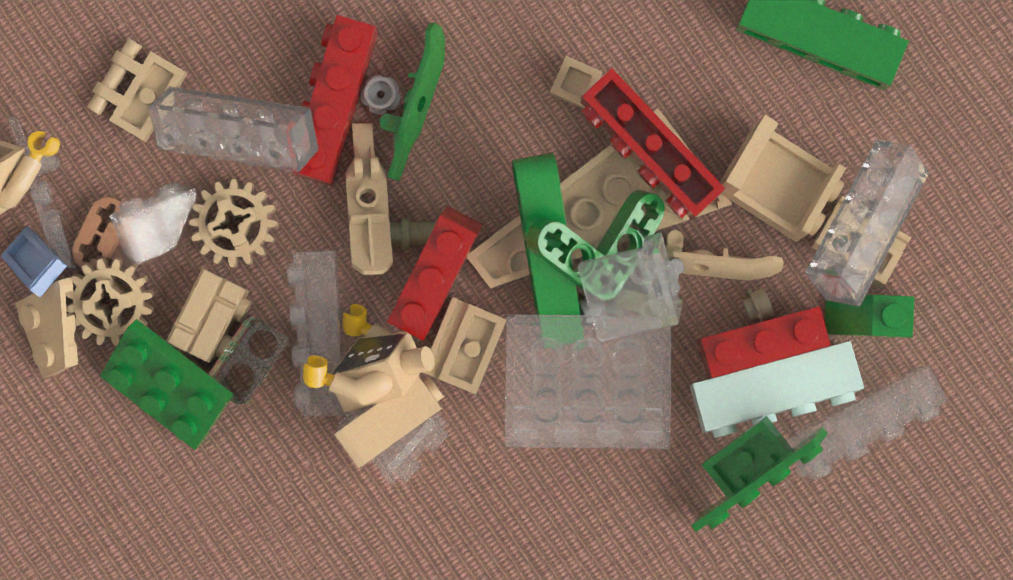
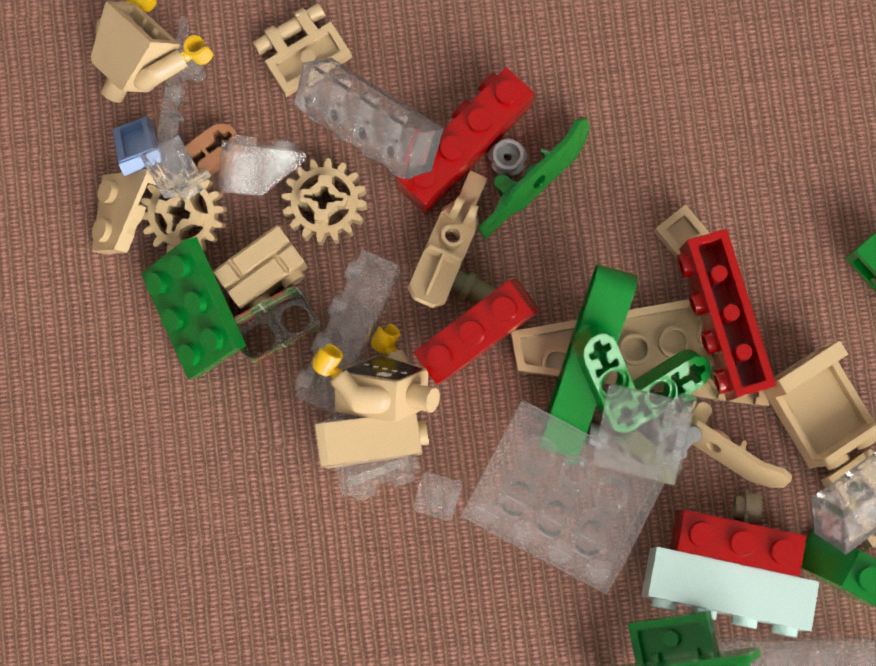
camera: 30 degrees right, 5 degrees down
tan plate [423,297,507,394] -> none
none -> clear bracket [140,135,211,200]
none -> clear bracket [413,472,463,522]

